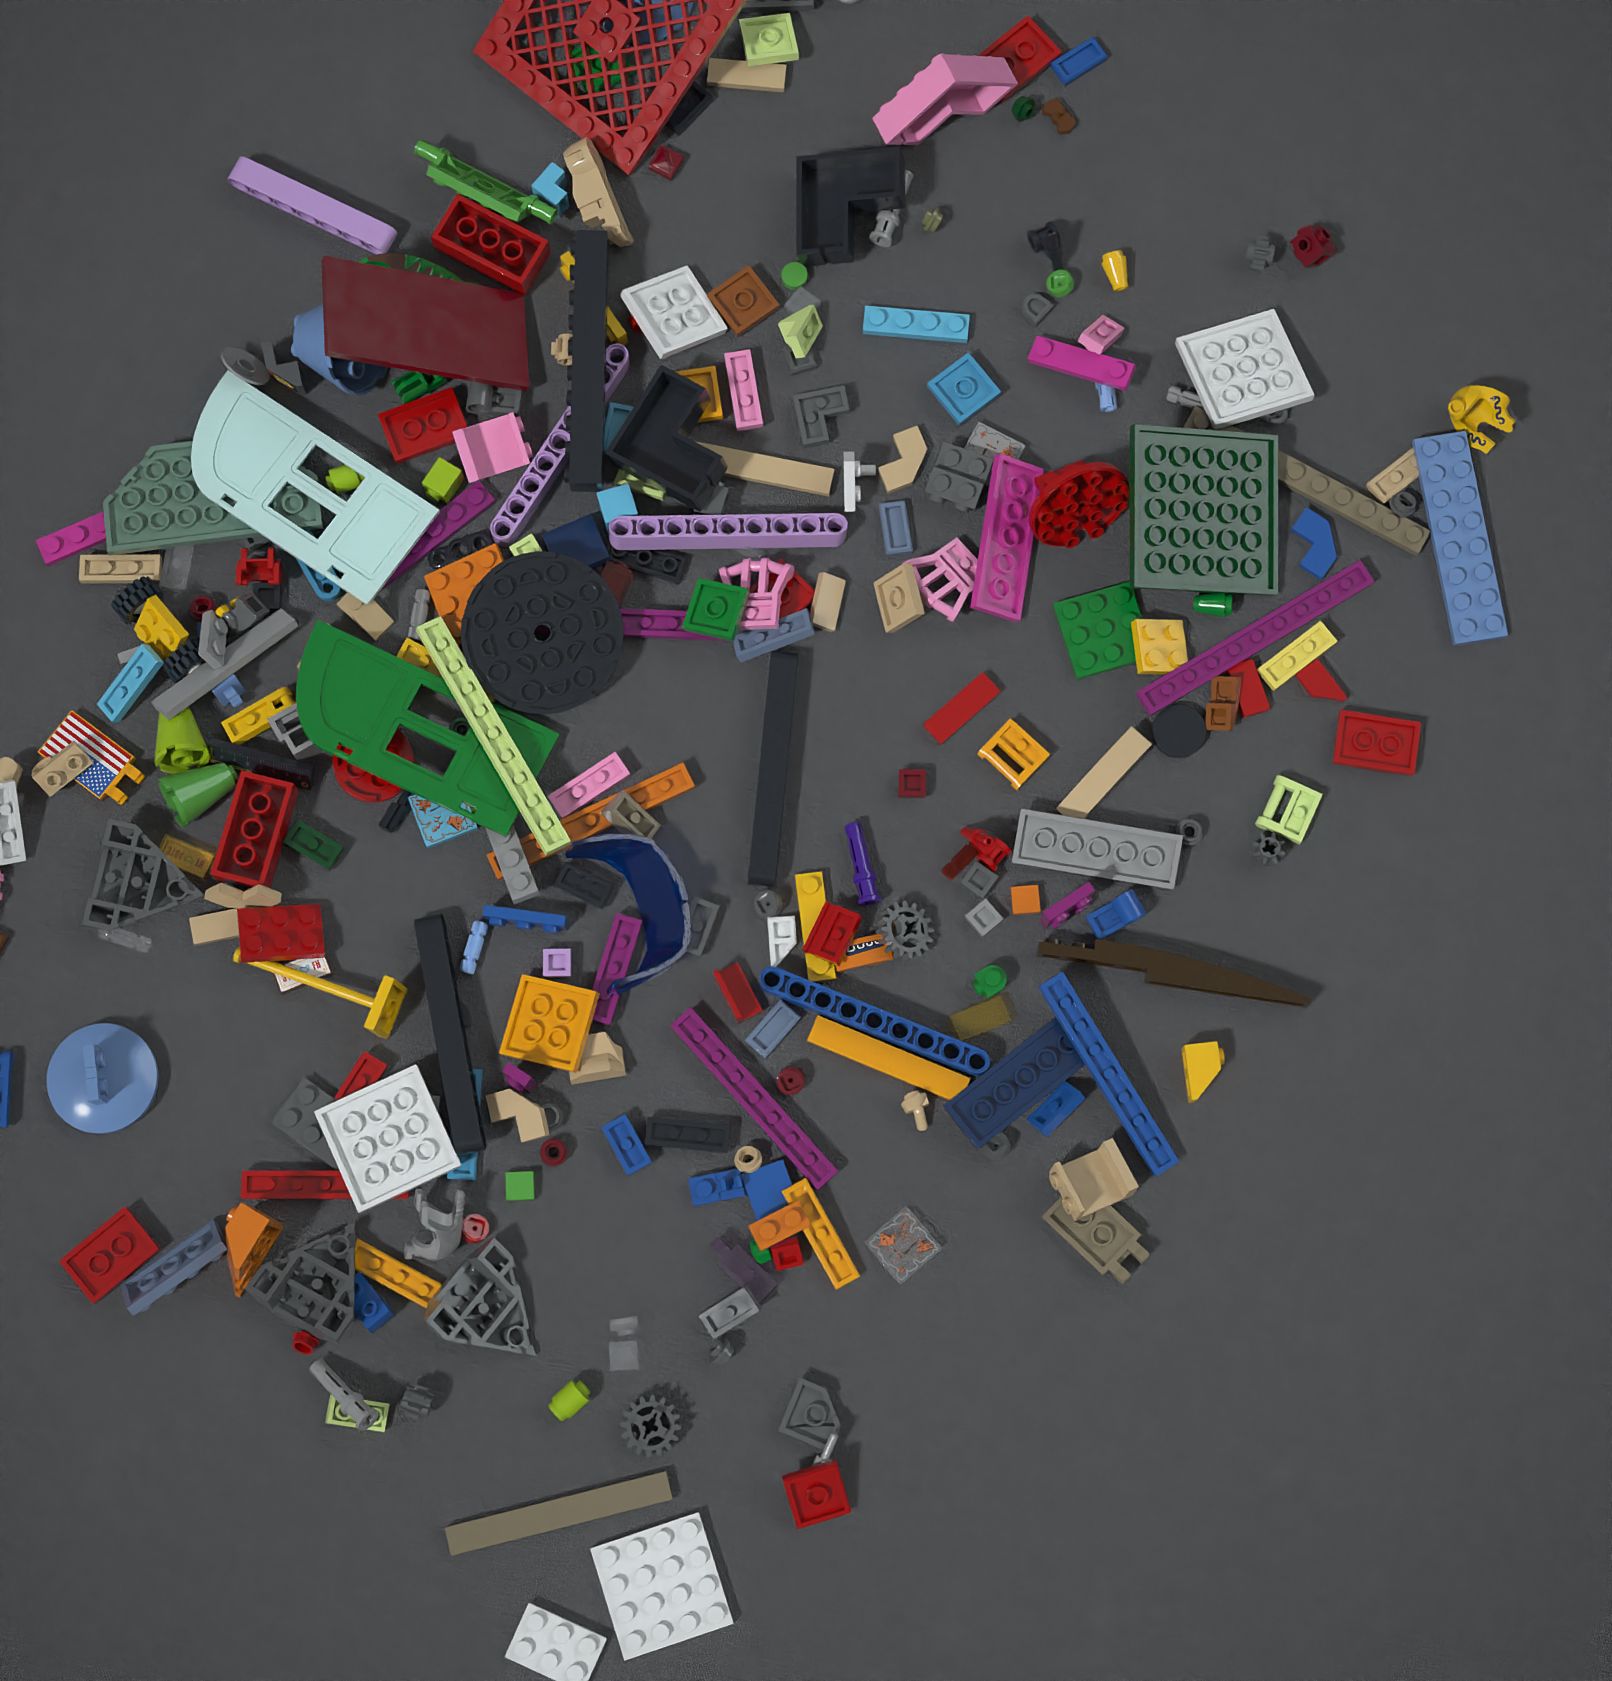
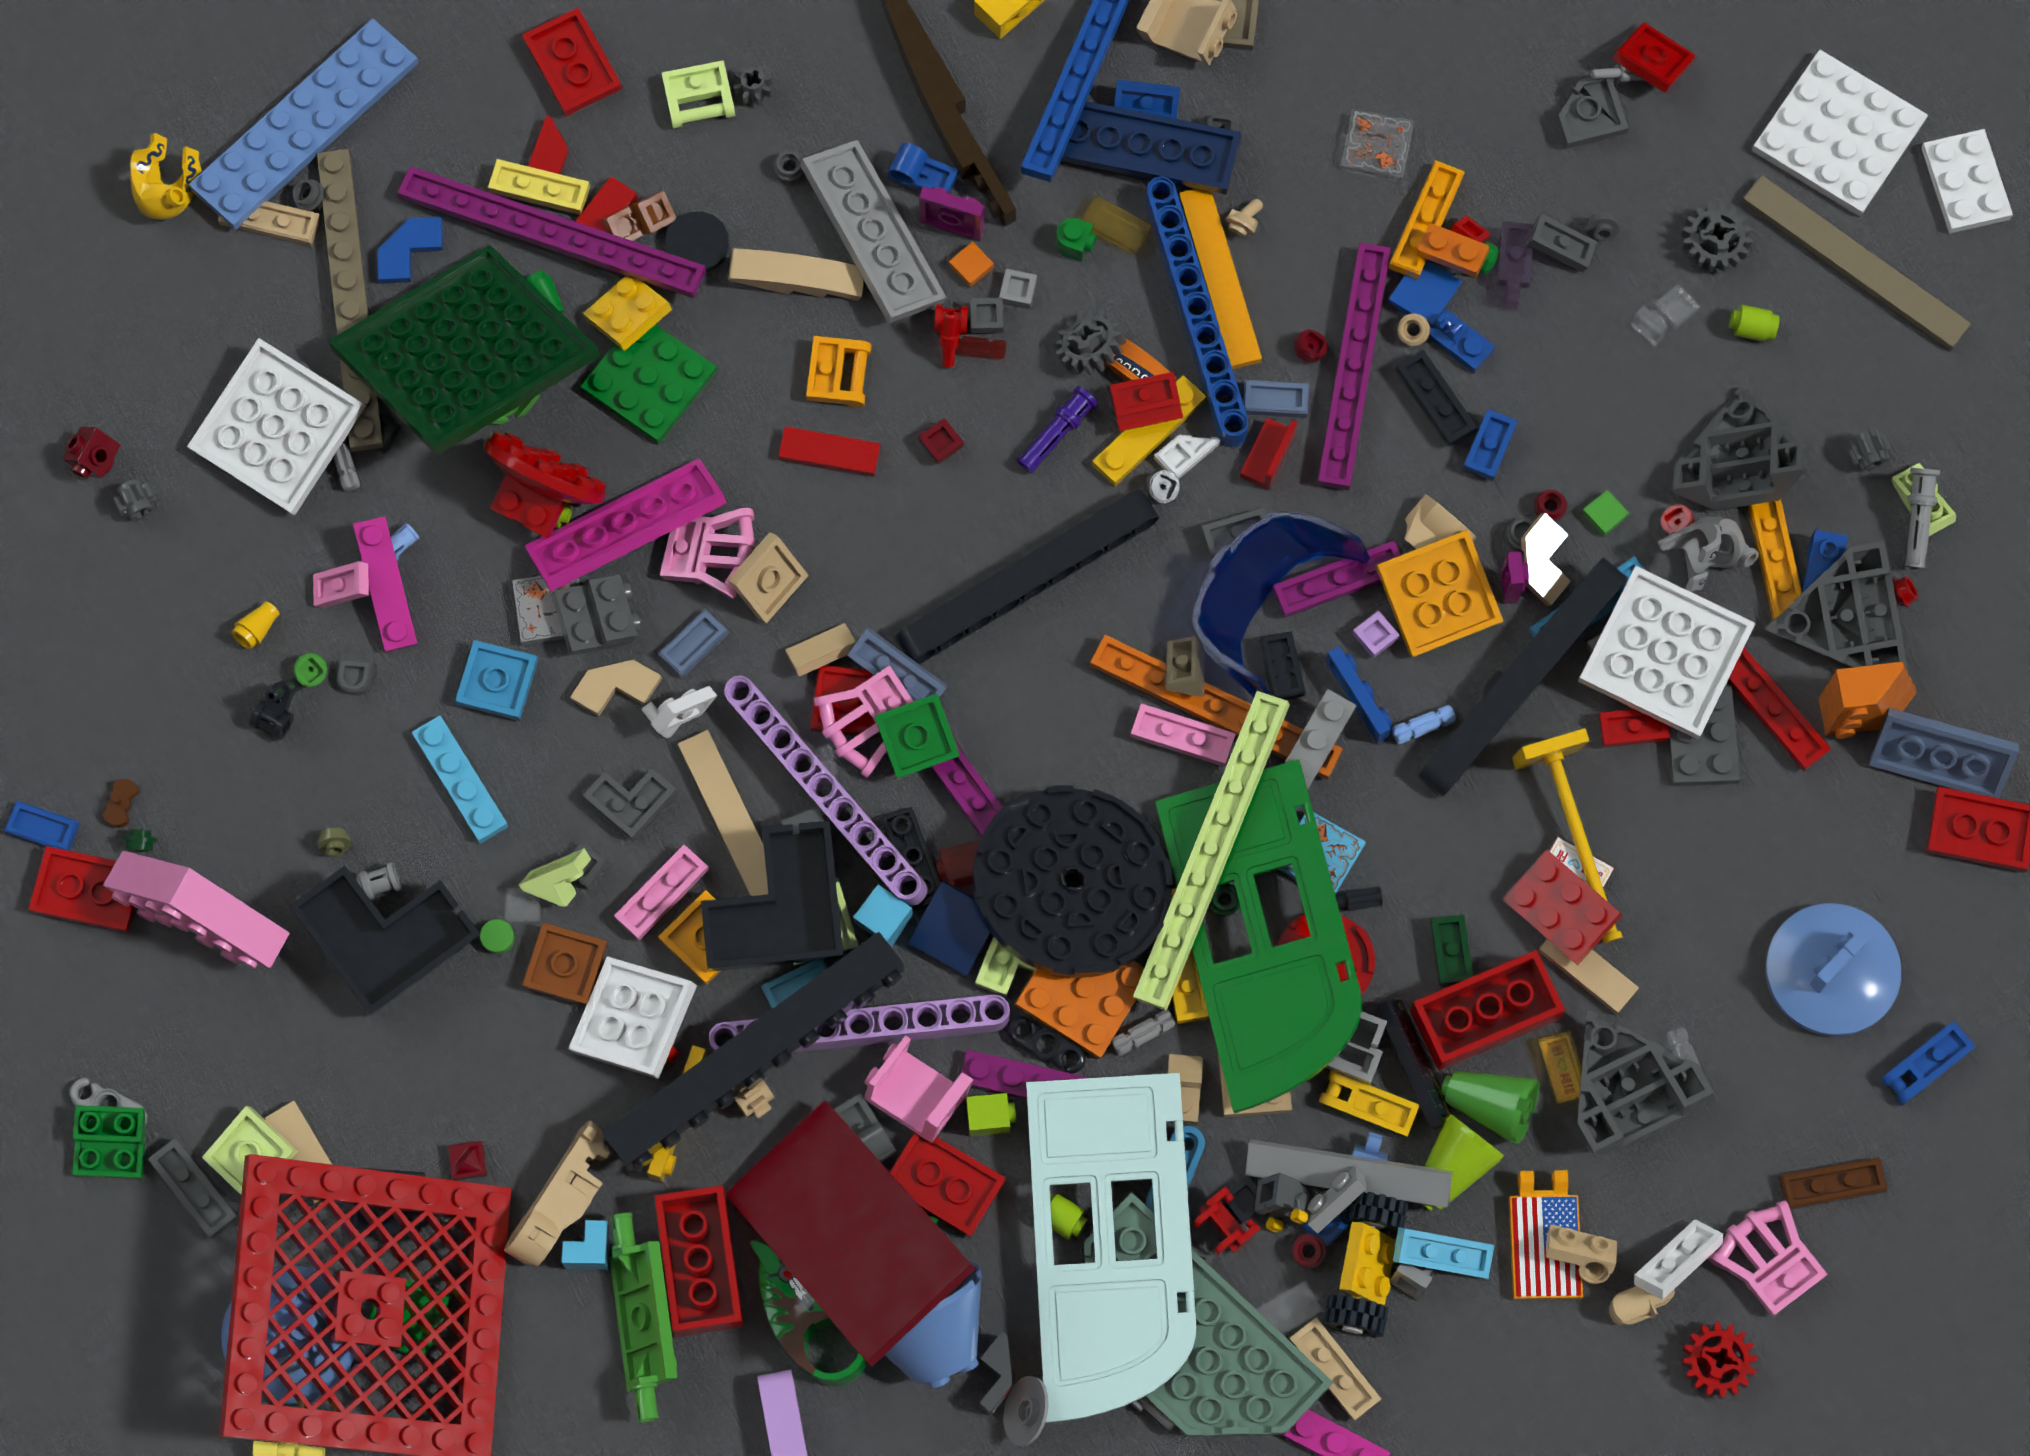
camera: 130 degrees left, 5 degrees down
tan tile [204,883,282,908] -> none

